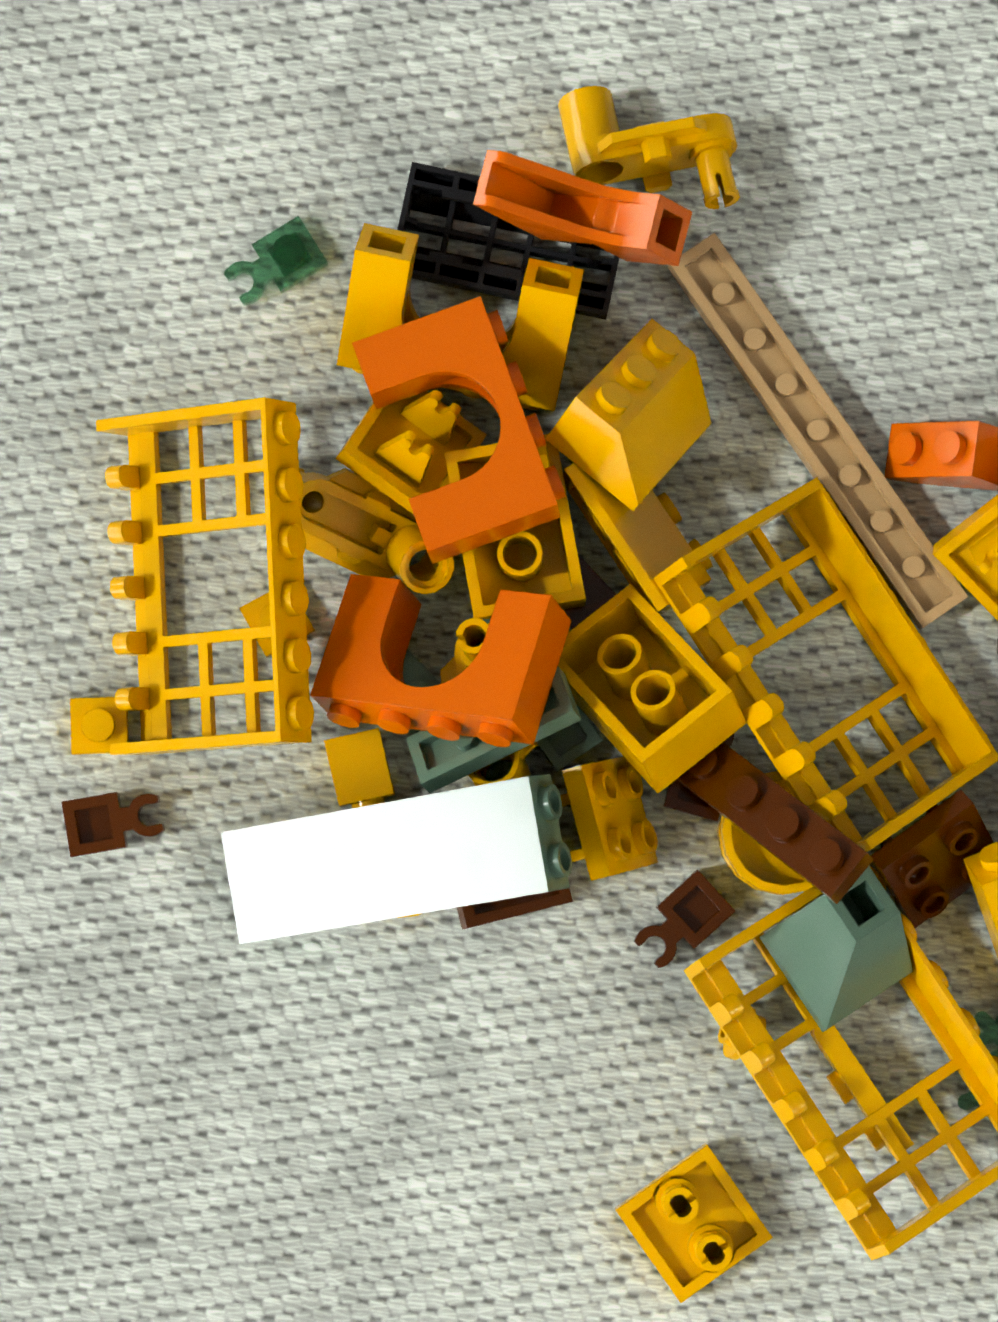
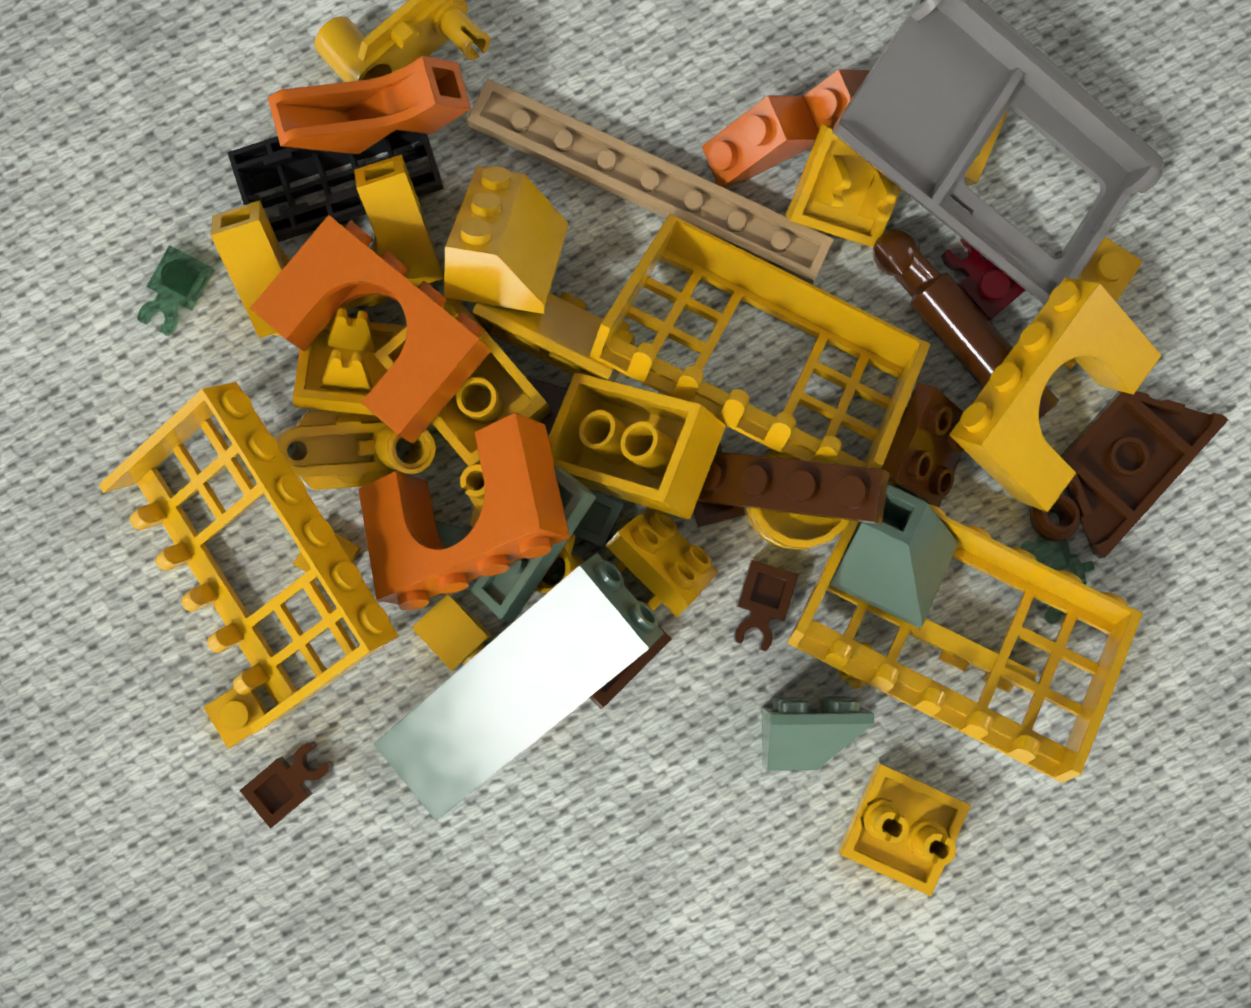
camera: 25 degrees left, 0 degrees up
none -> sand green slope [761,696,874,771]

